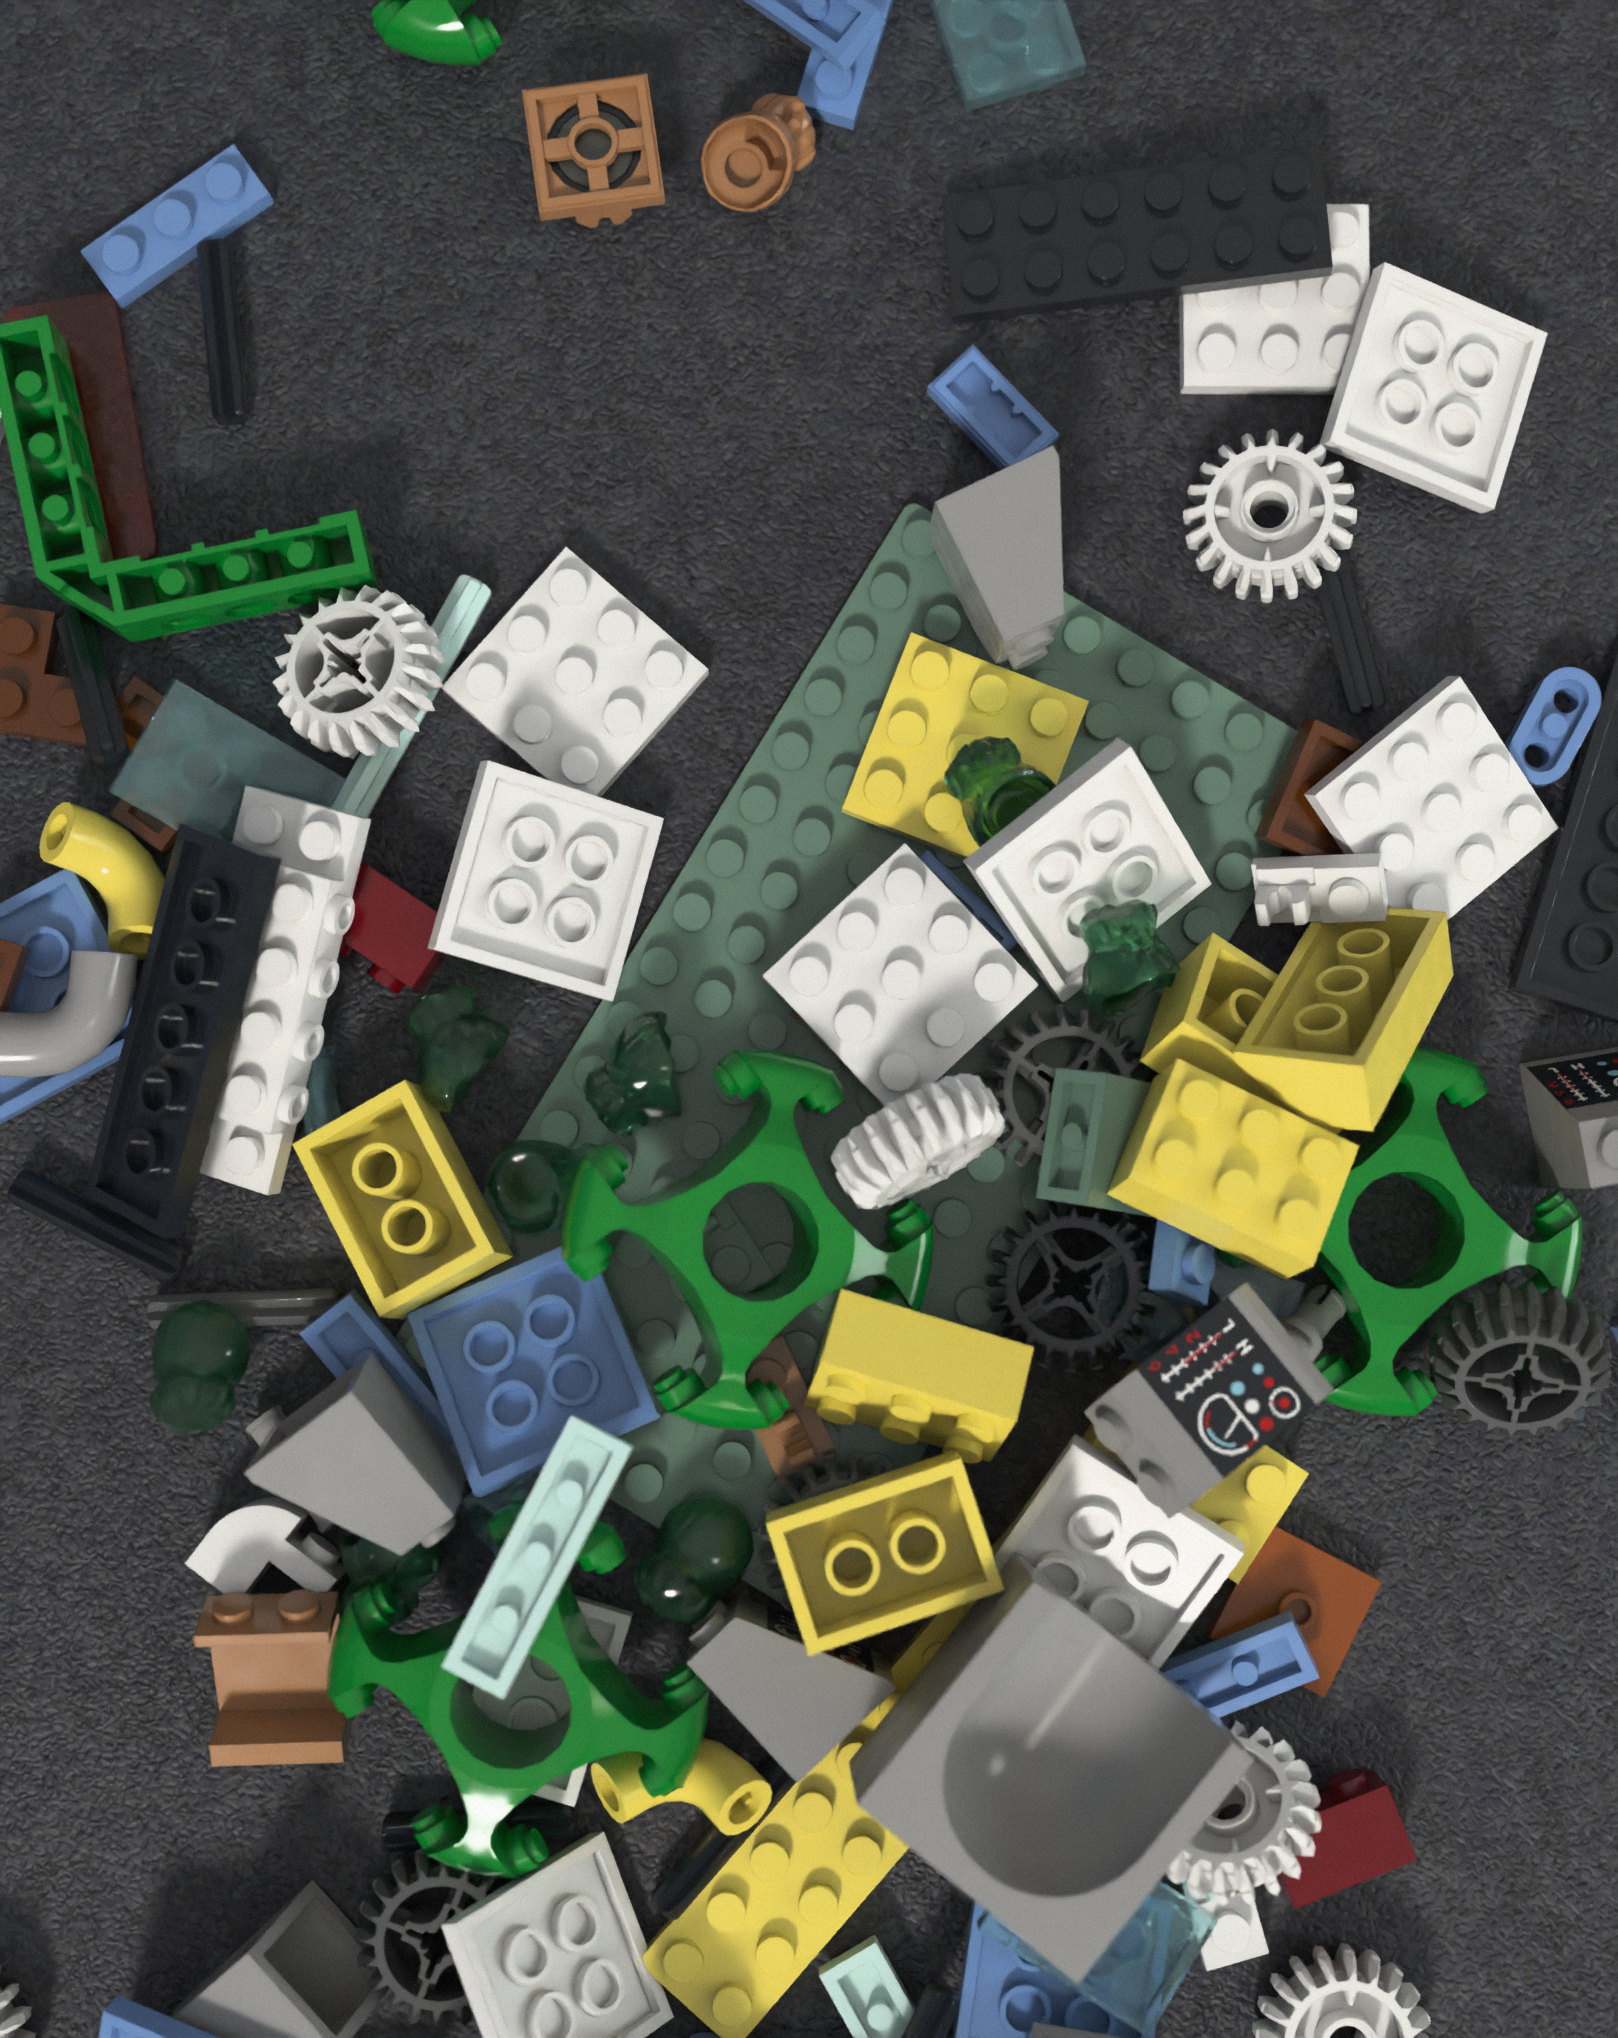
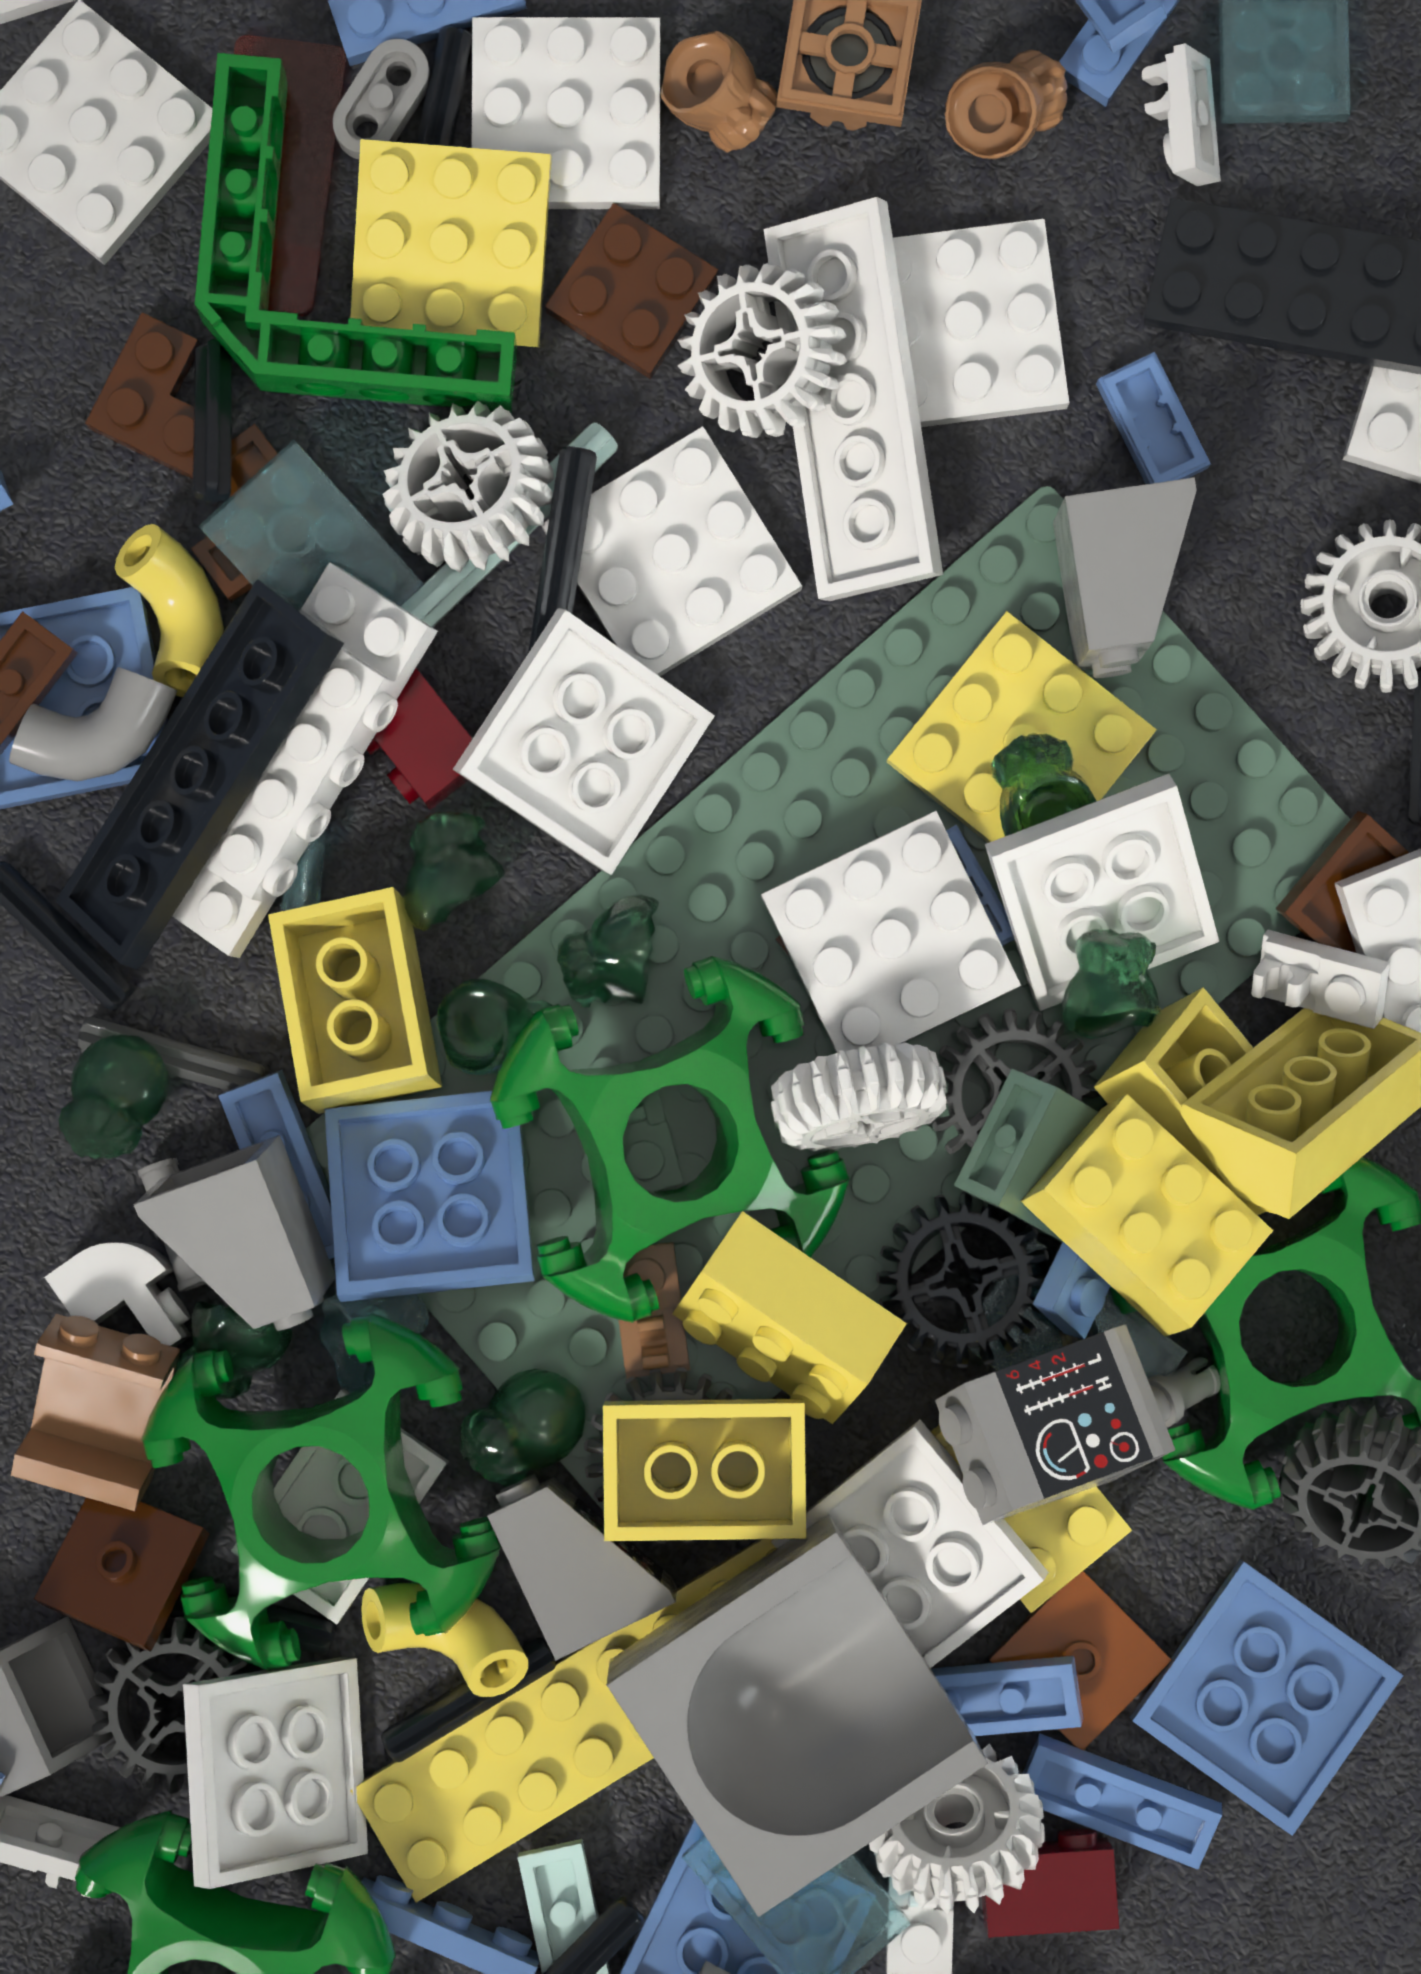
camera: 30 degrees right, 0 degrees up
light aqua plate [441,1415,634,1700] -> none
none -> reddish brown plate [34,1498,210,1652]
none -> light grey plate [333,39,430,160]
none -> light yellow plate [350,139,552,347]
none -> white plate [472,17,661,209]
none -> black axle [528,446,597,653]
none -> reddish brown plate [545,203,719,380]
none -> medium nougat hair [661,31,778,153]
none -> white gear [677,263,847,438]
none -> white plate [764,197,943,601]
none -> white plate [893,219,1069,427]
none -> medium blue plate [1022,1733,1222,1869]
none -> medium blue plate [1129,1559,1404,1836]
none -> white plate [1142,43,1221,186]

